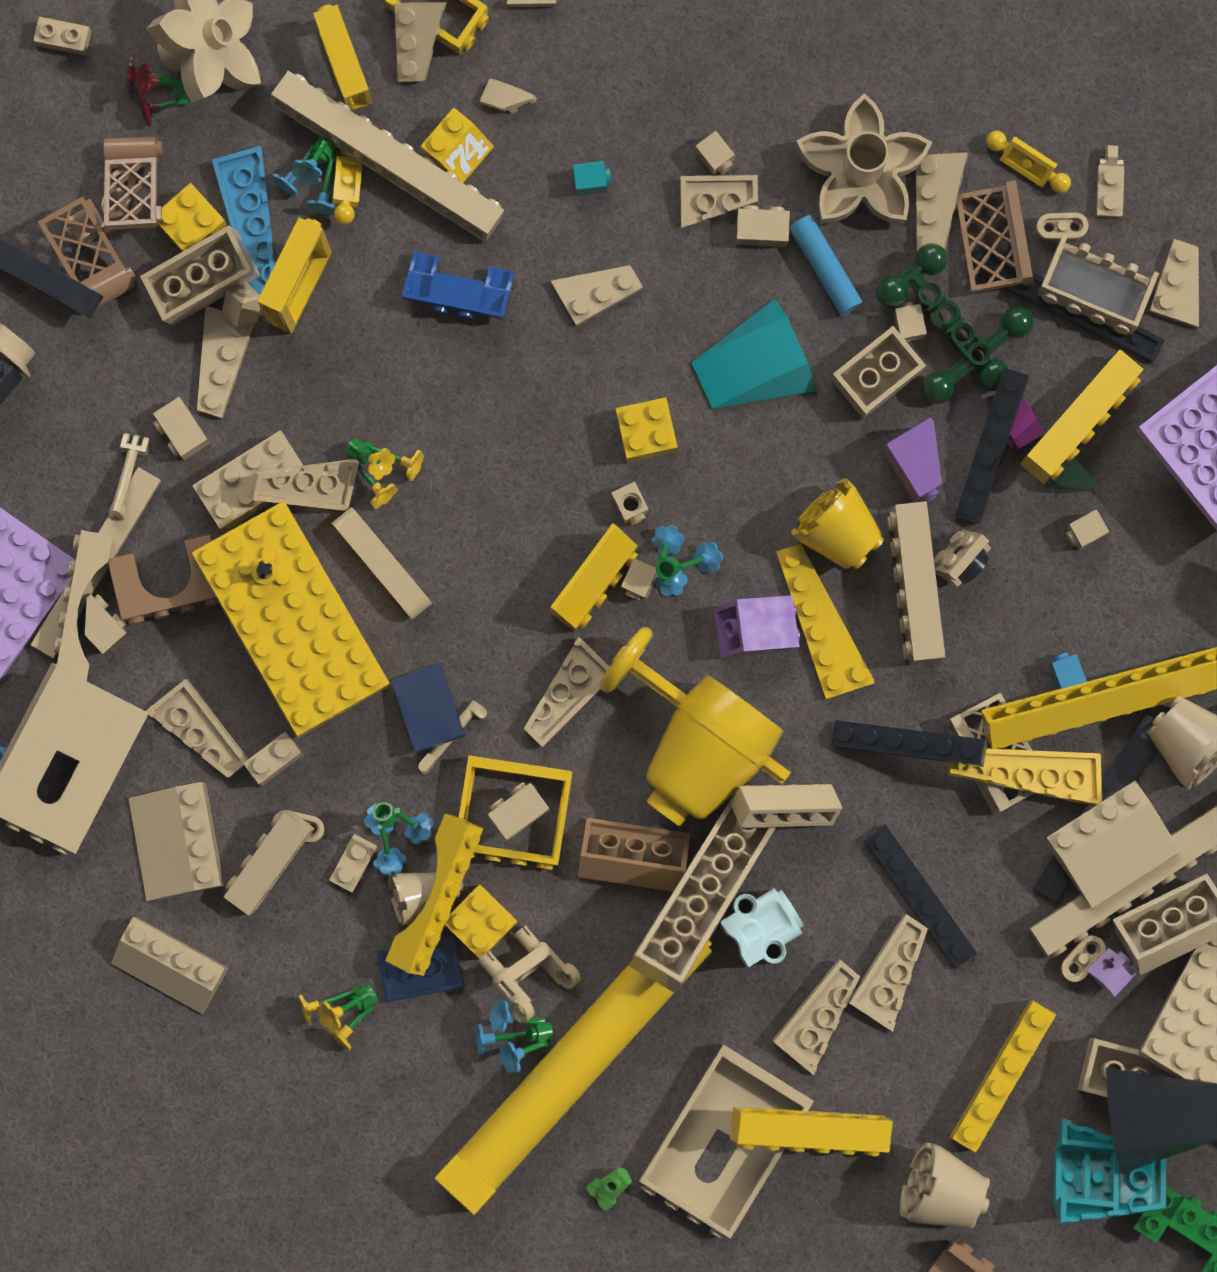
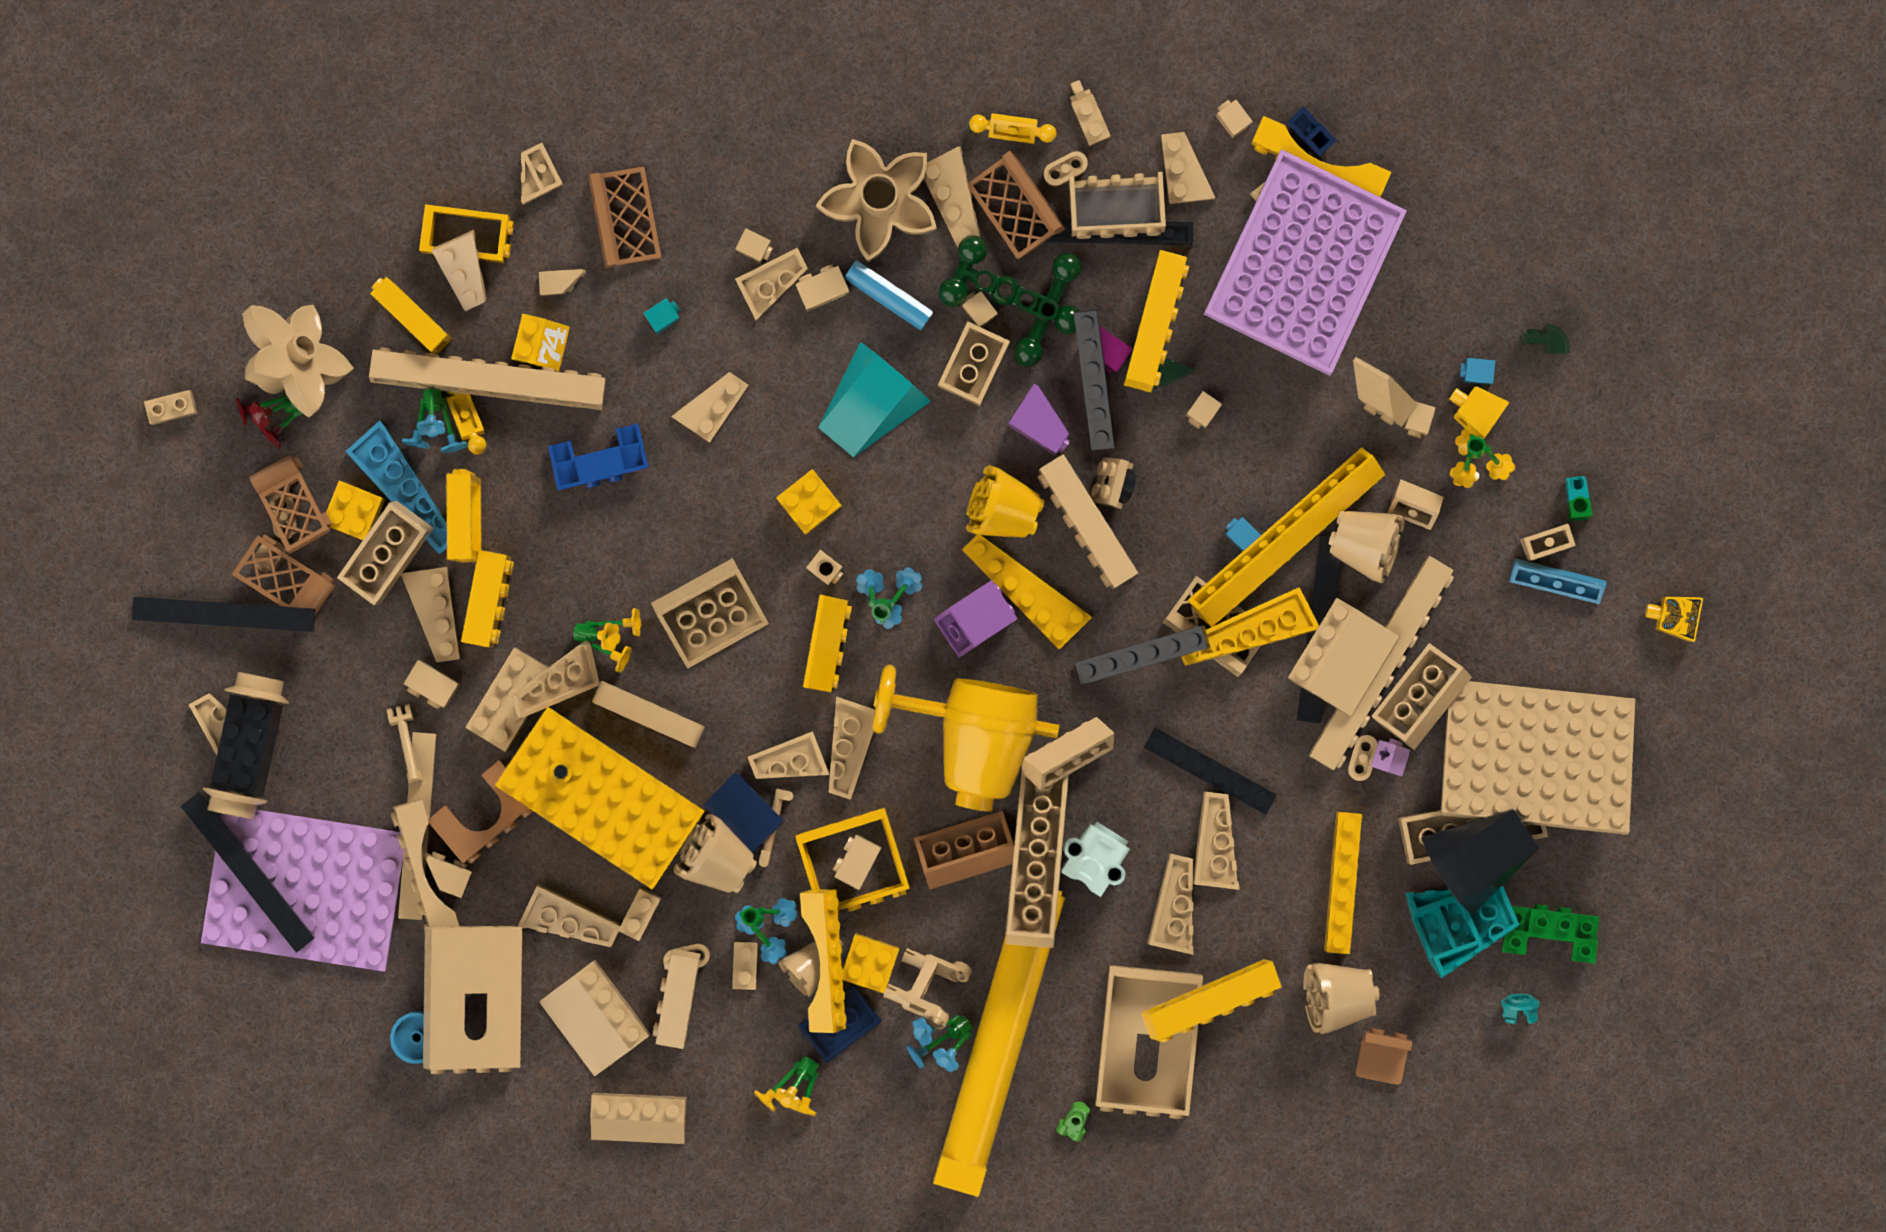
camera: 25 degrees left, 5 degrees up
tan brick [222,283,260,328] -> none
tan brick [621,558,658,600] -> none
none -> yellow brick [461,550,514,648]
none -> medium nougat fence [588,167,661,269]
none -> tan slope [651,558,769,669]
none -> tan cone [674,814,756,893]
none -> tan wing [748,731,830,779]

